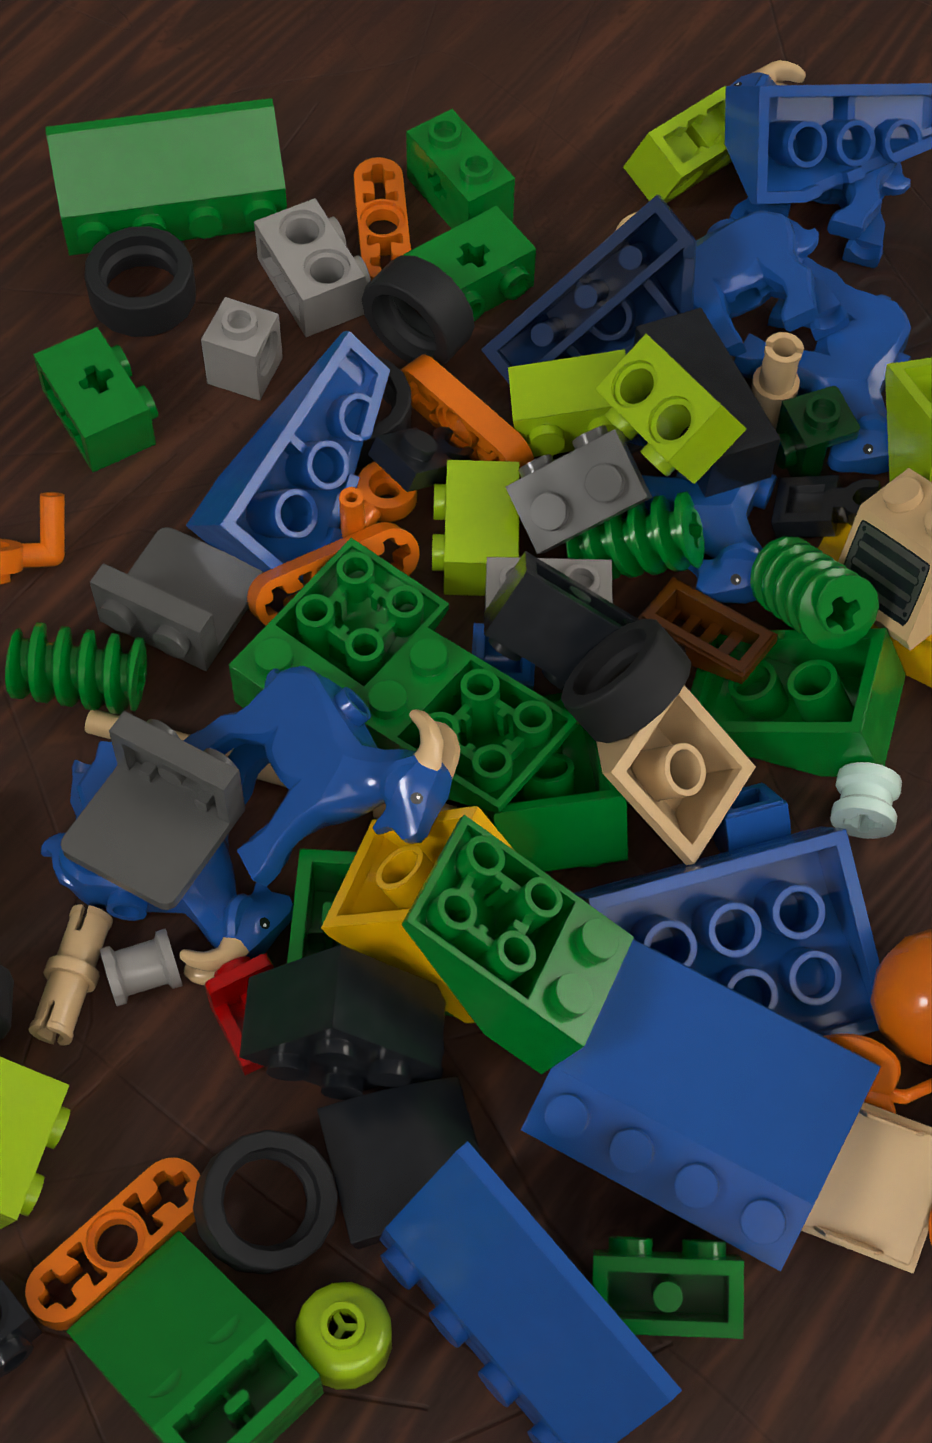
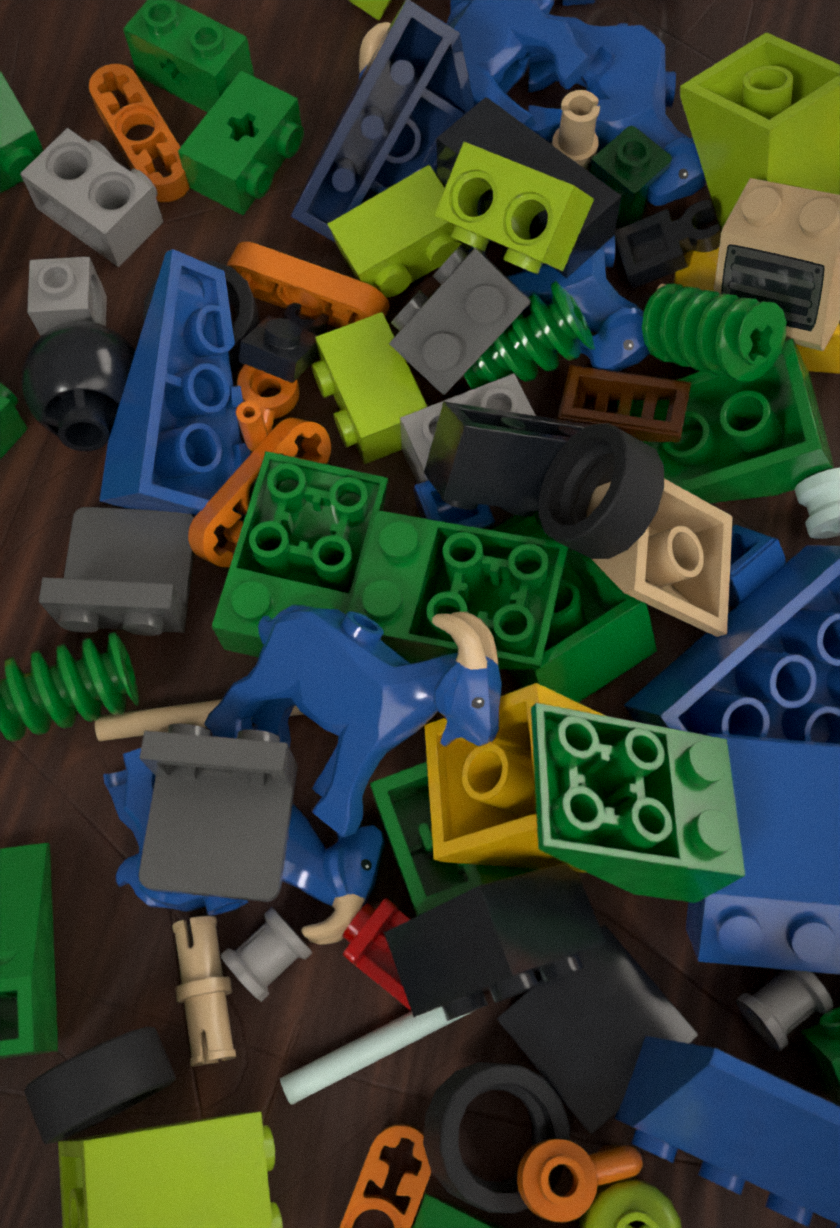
camera: 20 degrees left, 10 degrees up
black tyre [361,255,475,366] -> none
none -> black brick [21,321,135,451]
none -> light aqua bar [280,1008,473,1105]
none -> orange plate [517,1139,643,1222]
none -> light grey bush [736,969,833,1051]

